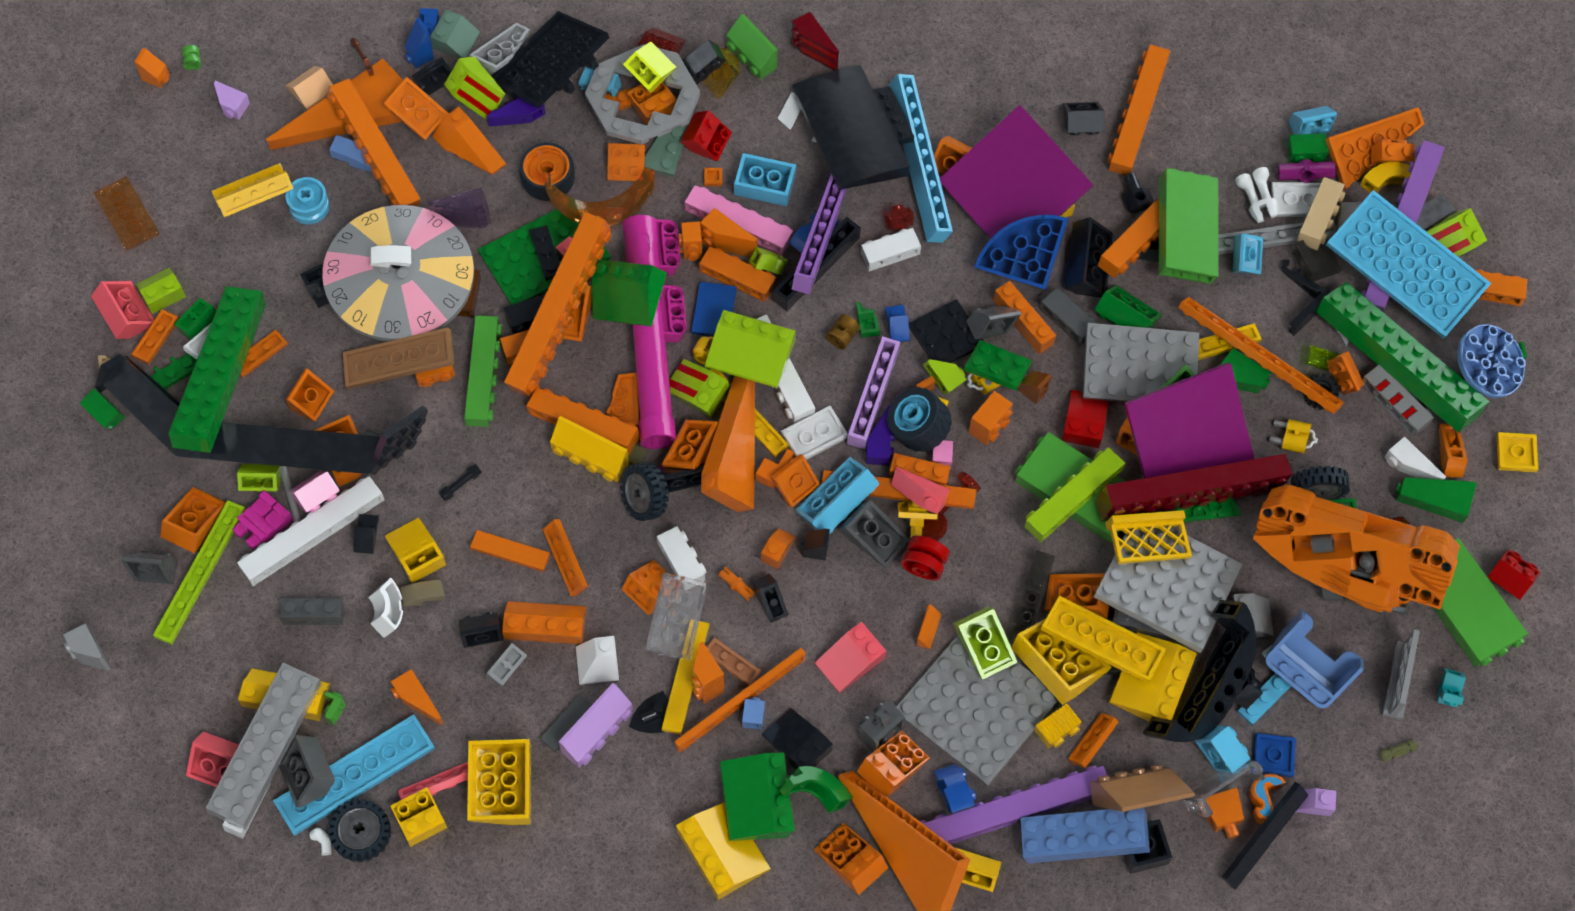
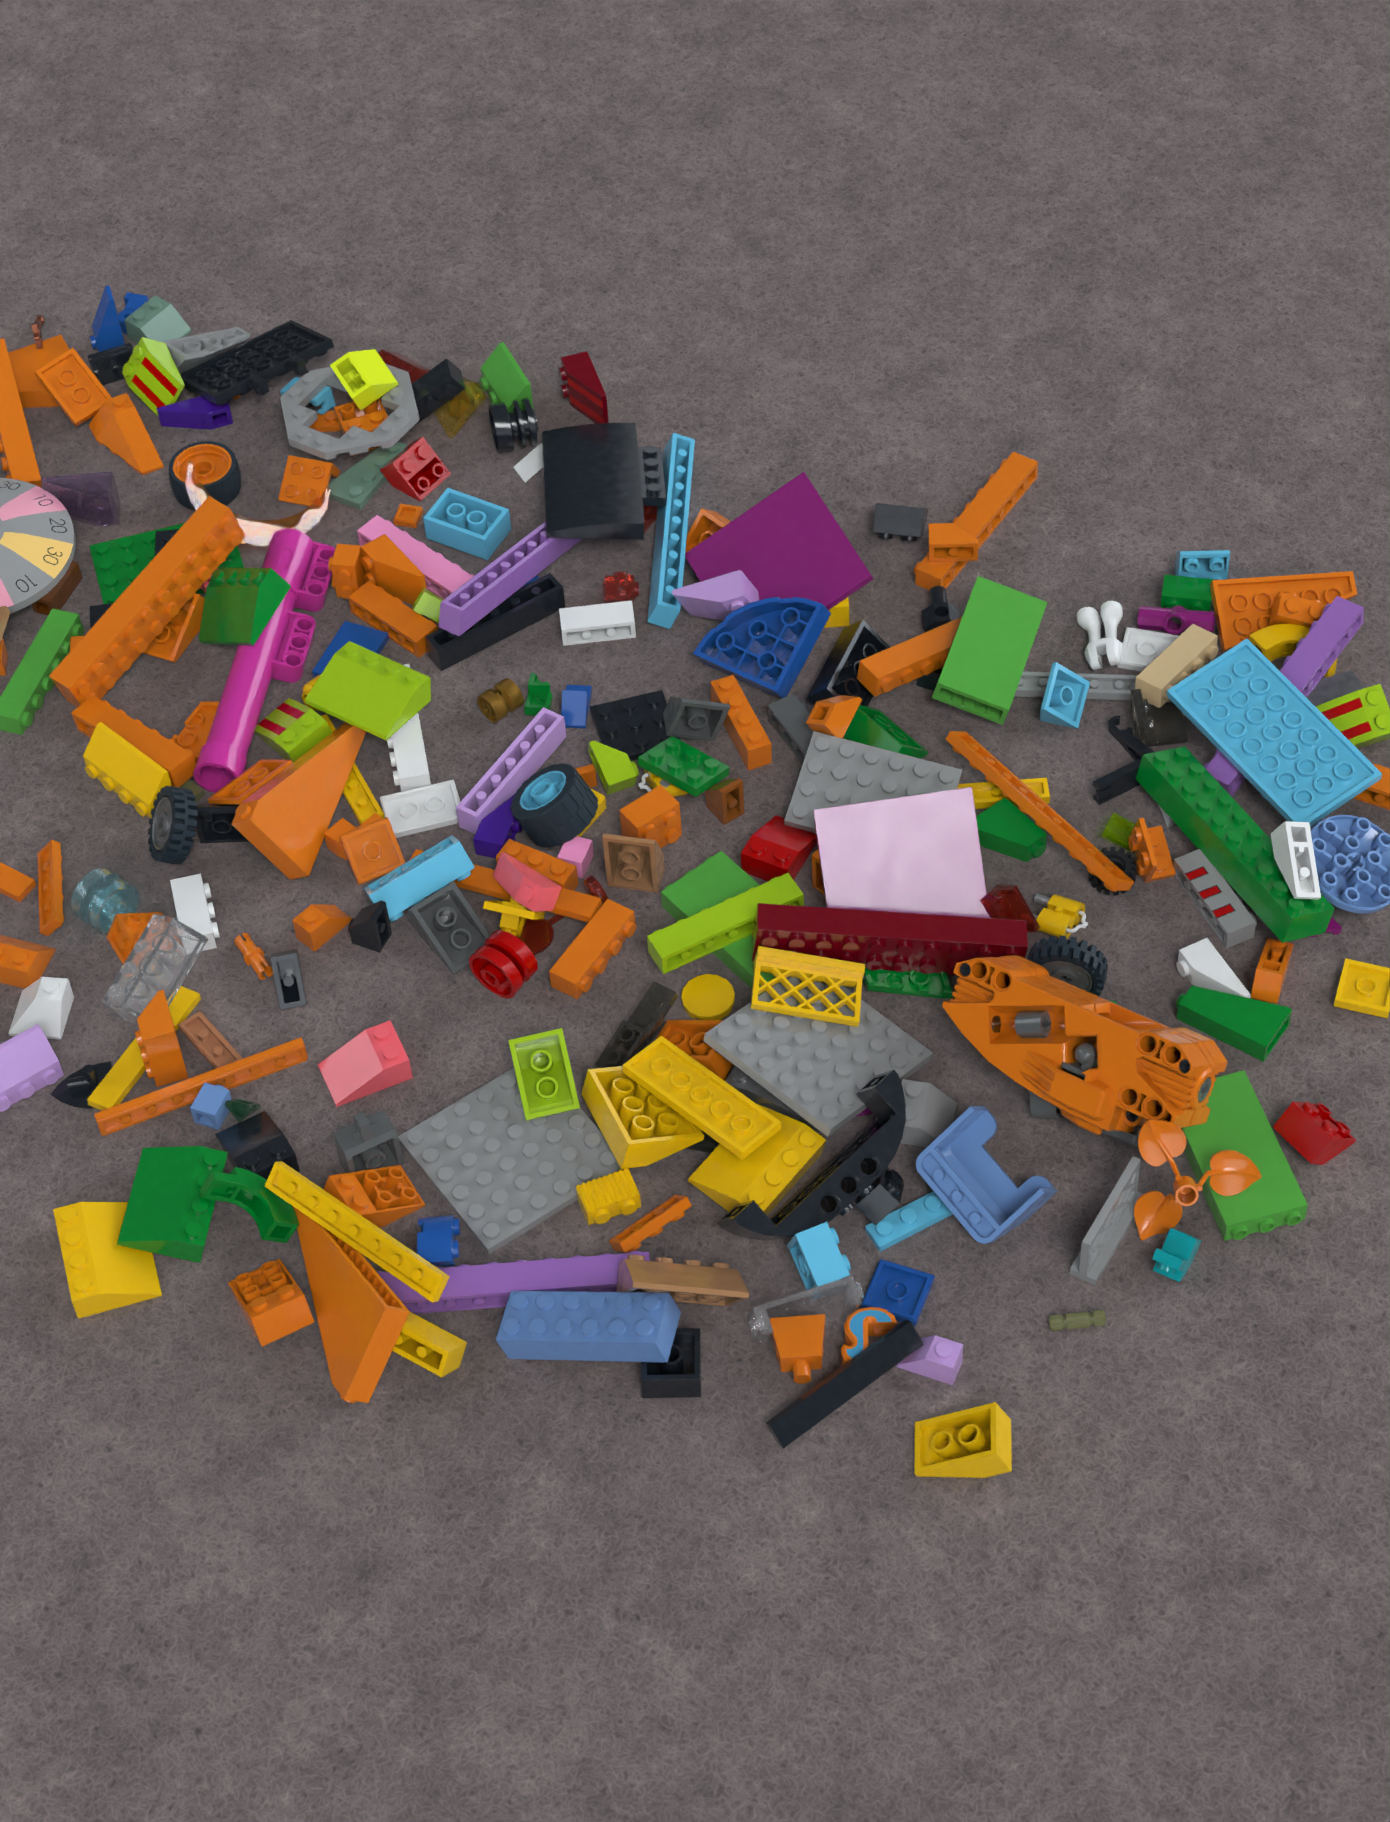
camera: 20 degrees right, 15 degrees down
orange slope [916,604,941,649] -> none
none -> clear light blue wheel [71,867,139,935]
none -> clear green slope [225,1098,261,1122]
none -> yellow plate [265,1161,450,1302]
none -> black wheel [488,398,538,453]
none -> orange brick [549,899,637,1000]
none -> medium nougat slope [602,833,665,893]
none -> lavender slope [672,570,759,621]
none -> yellow tile [681,974,735,1020]
none -> orange slope [806,695,862,738]
none -> yellow slope [914,1402,1012,1478]
none -> orange slope [928,523,978,562]
none -> clear red hinge [981,884,1040,933]
none -> orange plant [1134,1119,1261,1240]
none -> white slope [1271,821,1321,900]

